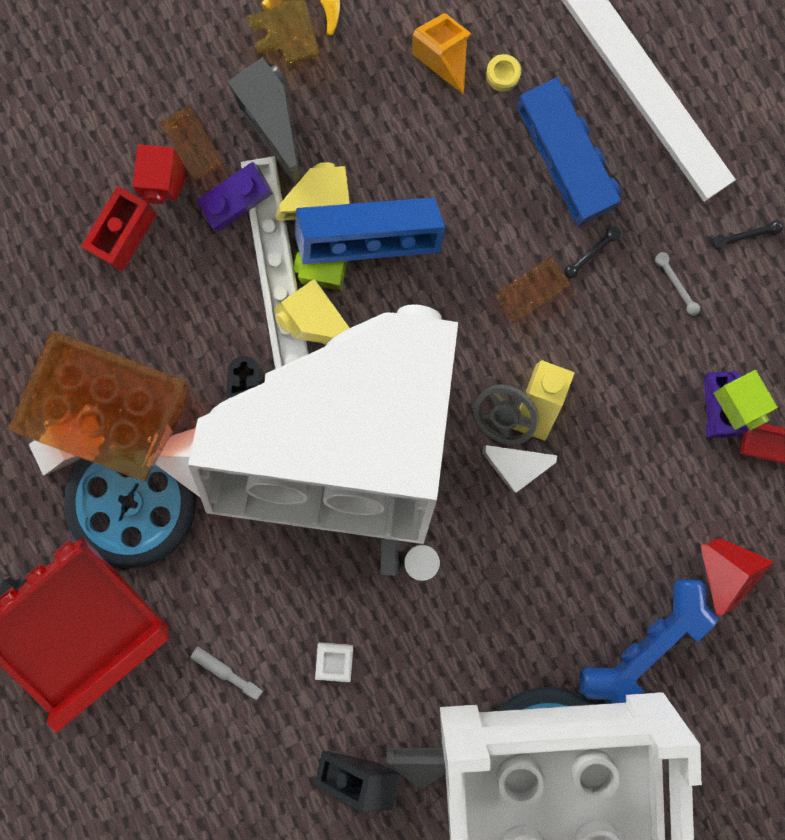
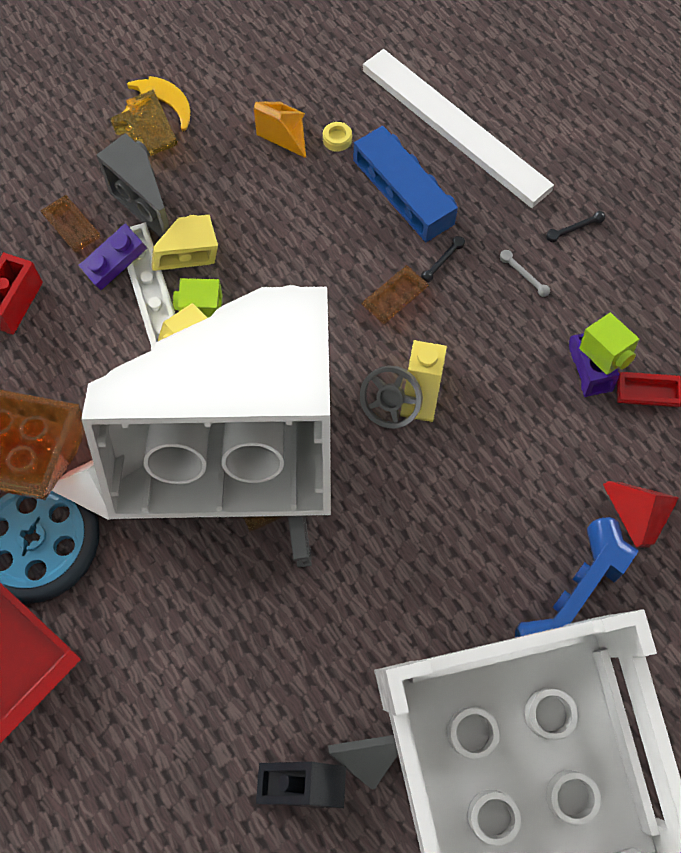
camera: 10 degrees left, 20 degrees down
red slope [132,144,187,204] -> none
light grey piece [190,646,263,701] -> none
blue brick [295,197,445,265] -> none
white tile [315,642,353,682] -> none
white tile [404,545,440,581] -> none
white slope [483,445,557,493] -> none

